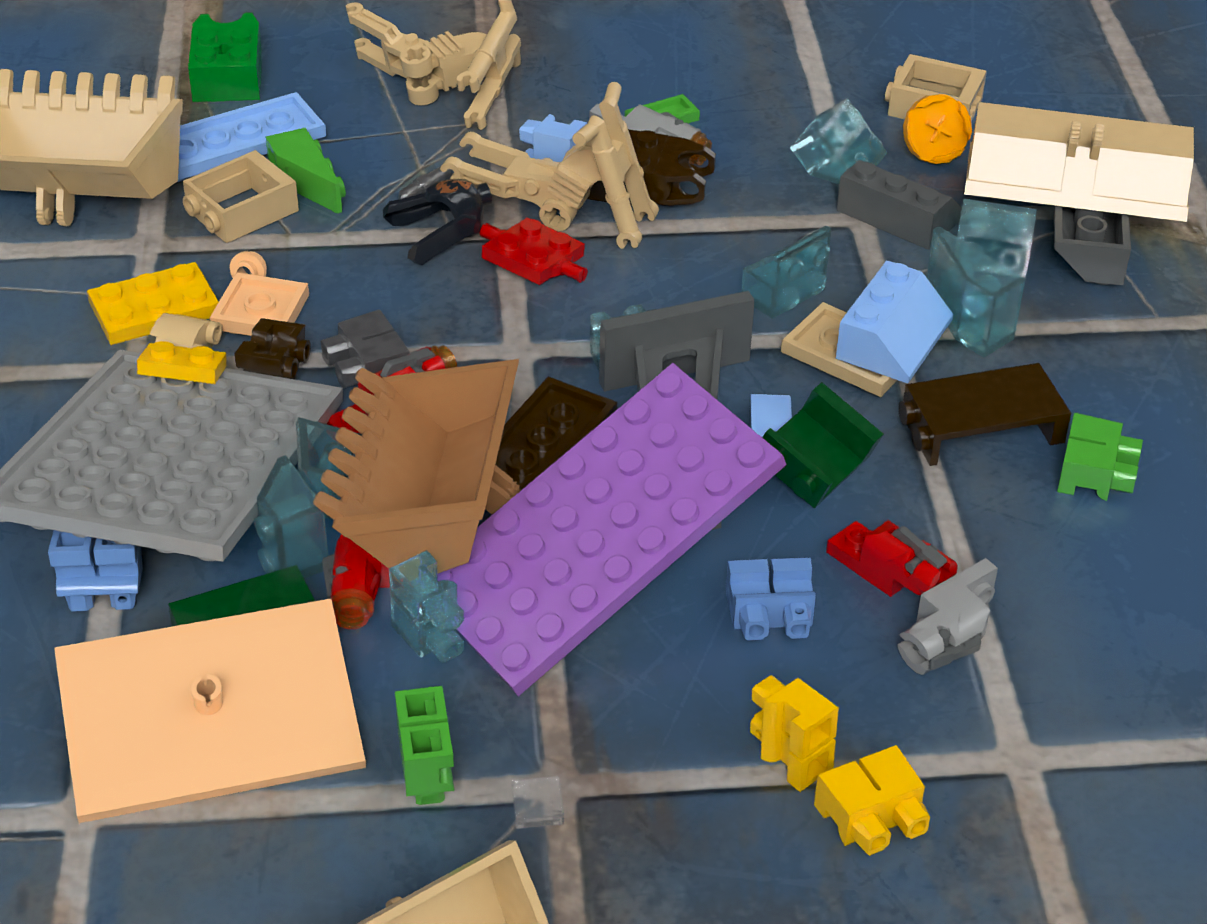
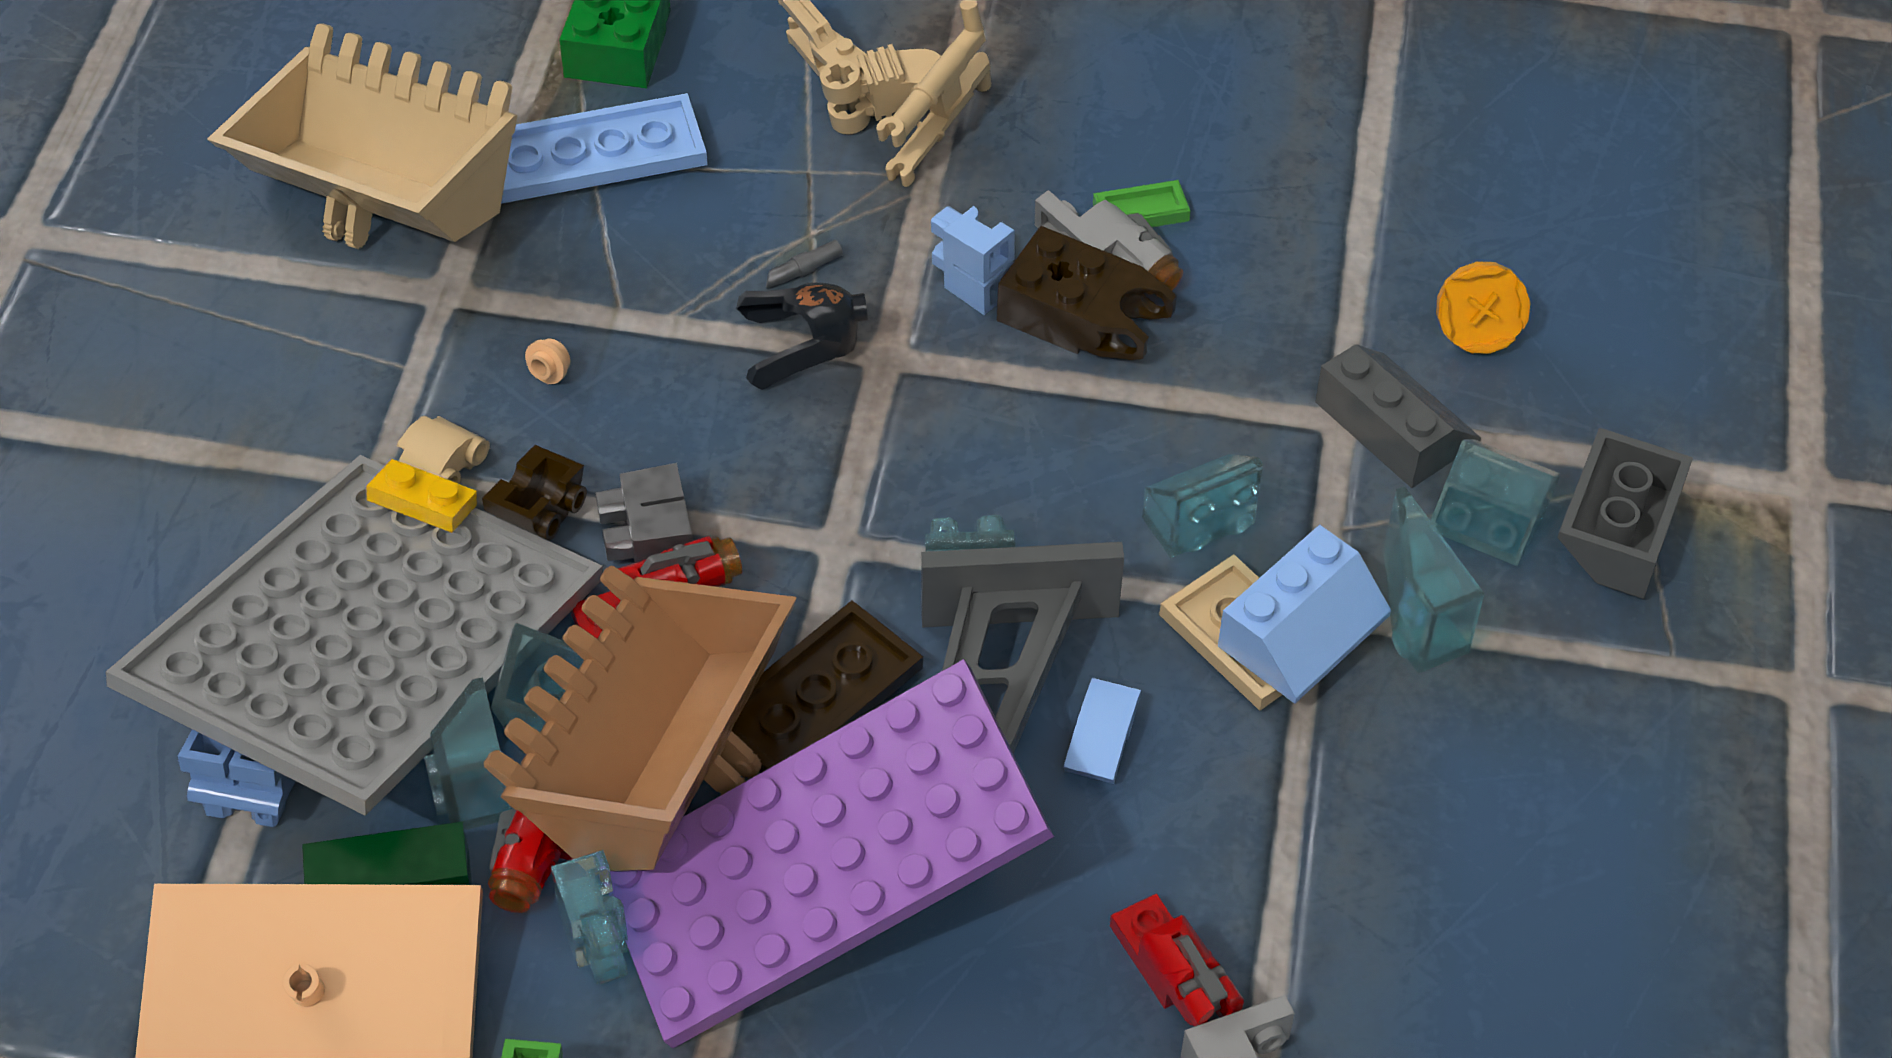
camera: 15 degrees right, 10 degrees up
yellow plate [87,262,219,345] -> none
tan window [183,150,299,243] -> none
light nougat plate [210,272,309,336] -> none
bright green slope [265,127,346,214] -> none
tan piece [440,82,659,249] -> none
red plate [480,217,588,285] -> none
medium blue hips [726,558,816,640] -> none
dark green panel [762,382,884,509] -> none
clear light blue slope [790,98,888,185] -> none
tan window [885,54,987,121] -> none
dark brown panel [898,363,1071,466] -> none
piece [964,102,1194,222] -> none
bright green hips [1057,412,1143,501] -> none

